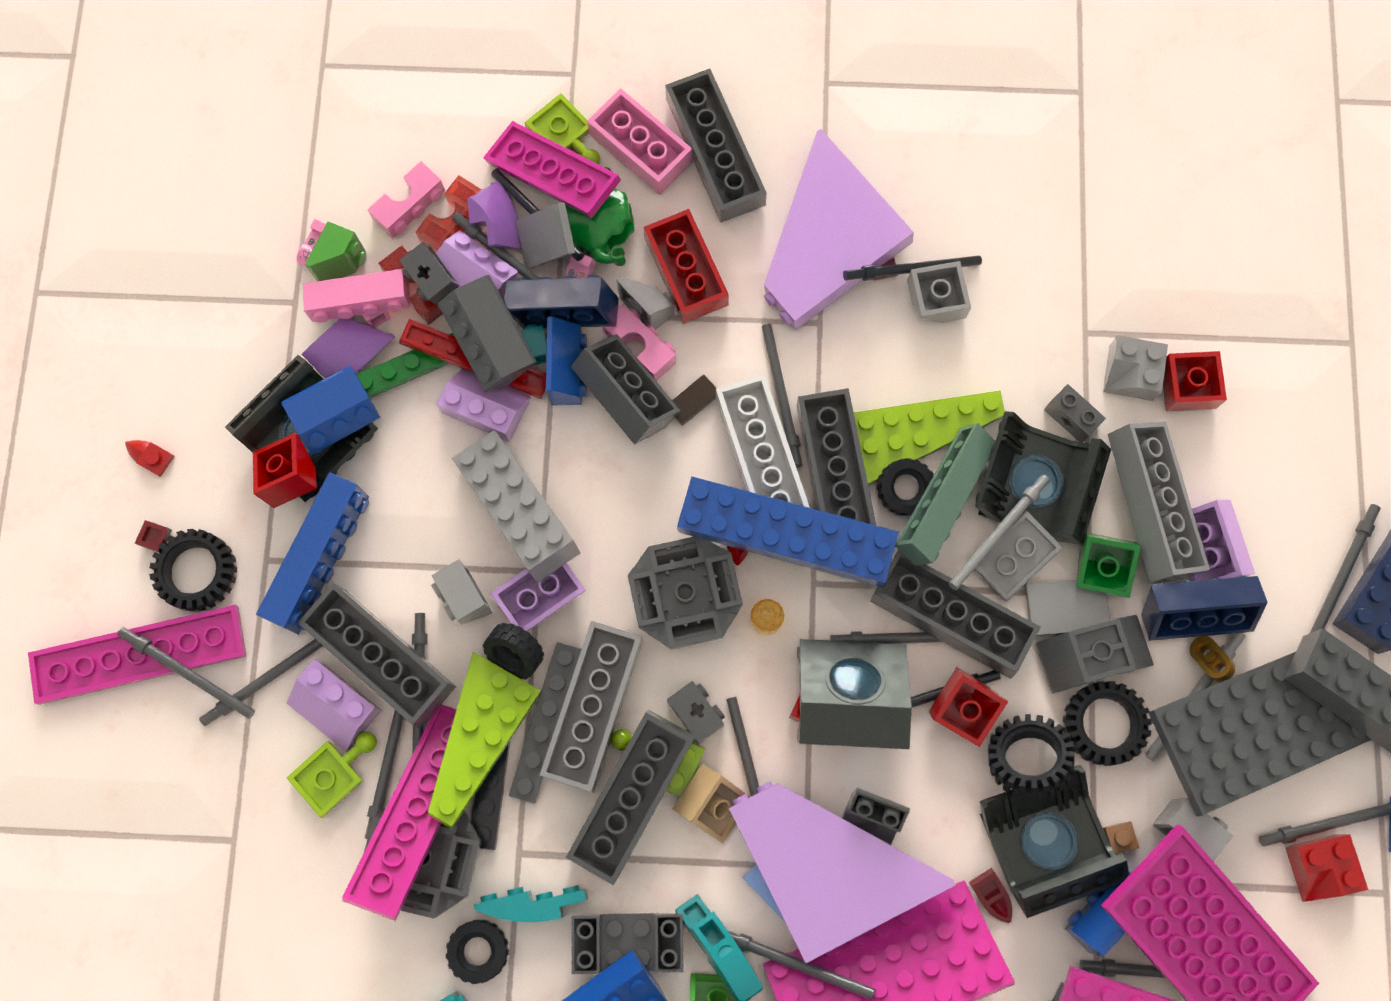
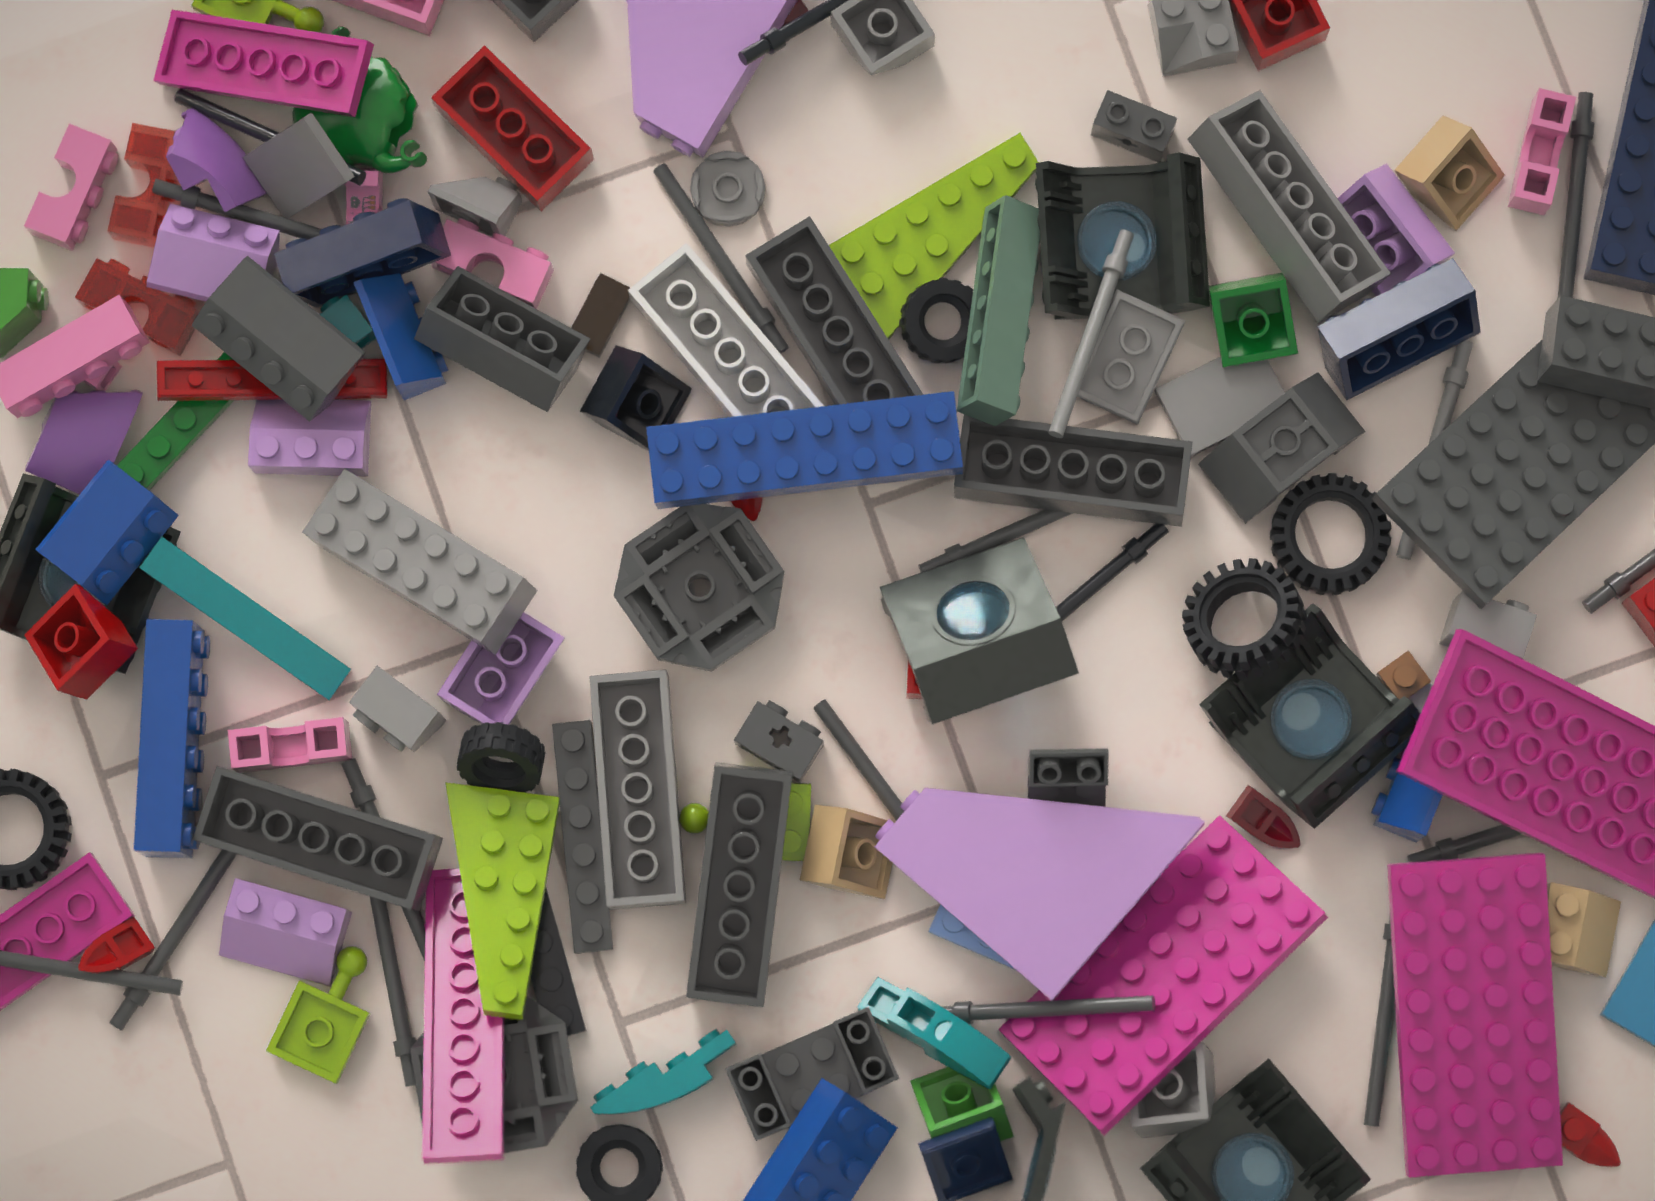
camera: 20 degrees left, 5 degrees up
dark grey brick [399,242,460,304] -> none
clear yellow head [750,599,785,635] -> none
red slope [928,667,1008,747] -> none
pearl gold plate [1189,636,1235,682] -> none
none -> red plate [78,916,155,973]
none -> teal tile [139,537,351,700]
none -> bright pink arch [228,717,352,773]
none -> black slope [580,345,692,451]
none -> light grey tile [690,150,765,227]
none -> tan slope [1394,115,1505,230]
none -> bright pink arch [1508,88,1576,215]

